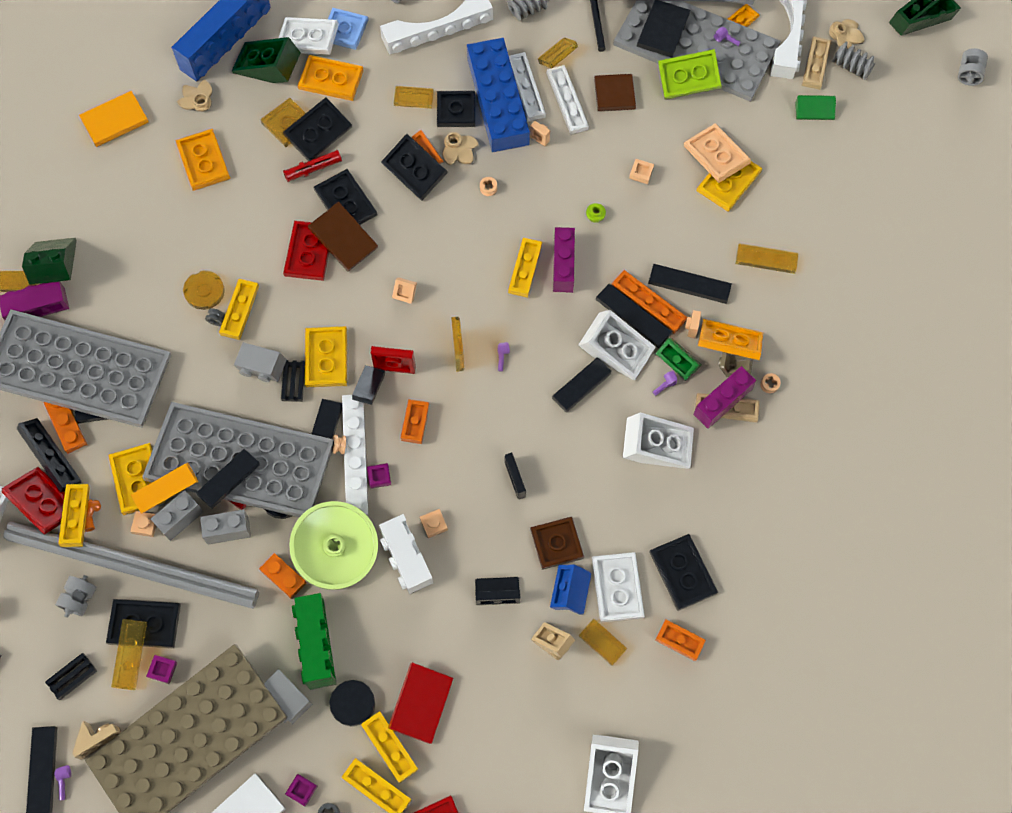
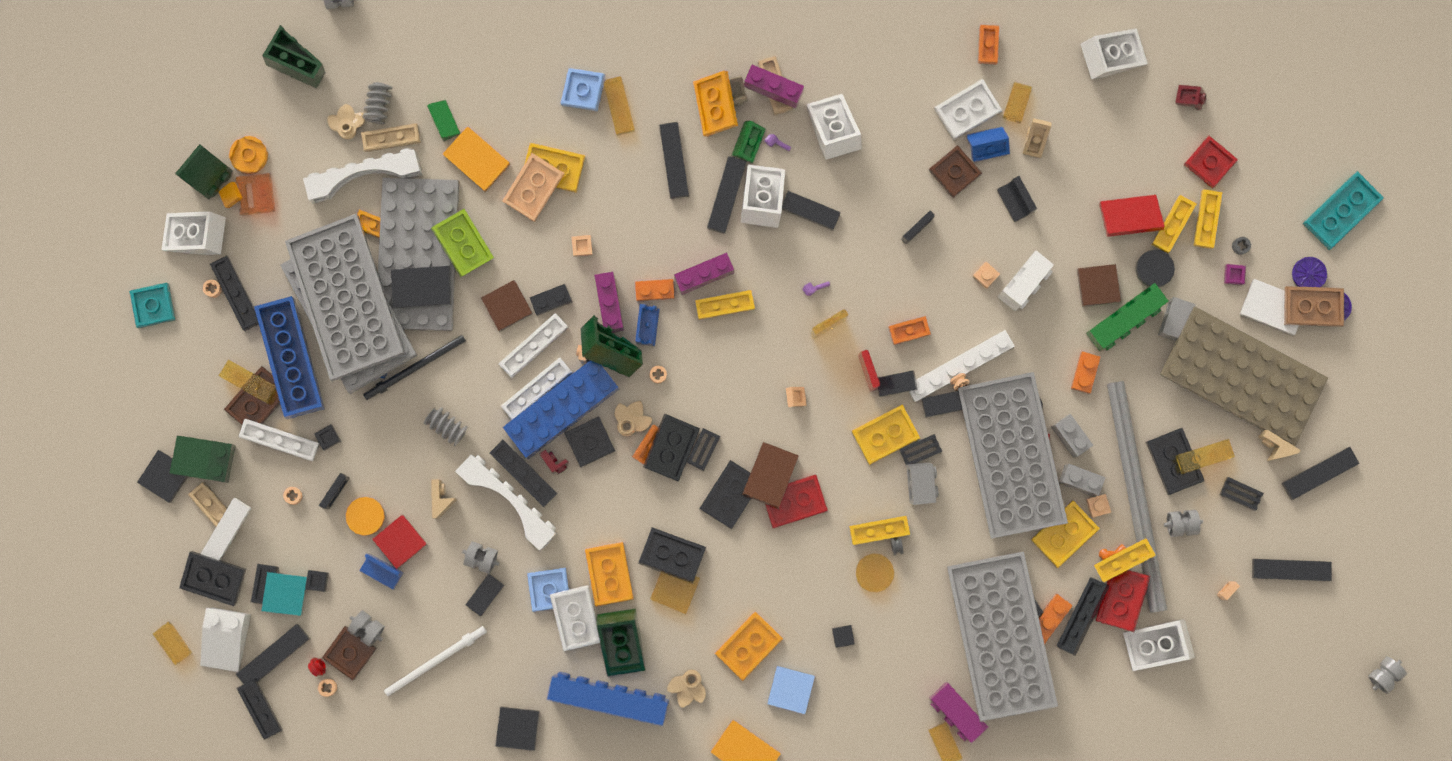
camera: 115 degrees left, 15 degrees up
dark green slope [22,237,77,285] -> none
medium lavender hand [55,765,72,800] -> none
light orange tile [131,463,199,514] -> none
magenta plate [146,655,177,684] -> none
black tile [196,449,260,509] -> none
red pin [283,150,342,182] -> none
yellowish green dish [289,501,378,590] -> none
magenta tile [367,463,391,489] -> none
clear yellow tile [394,86,434,109] -> none
clear yellow tile [538,37,578,69] -> none
lime plate [586,203,606,223] -> none
orange tile [611,270,687,334] -> none
black tile [649,534,718,611] -> none
light nougat plate [685,310,701,338] -> none
medium lavender hand [714,27,741,46] -> none
light nougat bush [760,373,781,394] -> none
none -> light orange tile [443,126,510,192]
none -> black plate [490,440,558,507]
none -> black plate [529,284,572,316]
none -> dark red bracket [539,449,569,474]
none -> light blue tile [560,68,606,111]
none -> dark green wedge [580,315,643,377]
none -> magenta brick [594,271,624,333]
none -> orange plate [635,279,675,301]
none -> blue hinge [635,304,660,346]
none -> black tile [687,428,721,471]
none -> light blue tile [767,666,815,714]
none -> black tile [832,625,855,648]
none -> reddish brown tile [1077,264,1121,307]

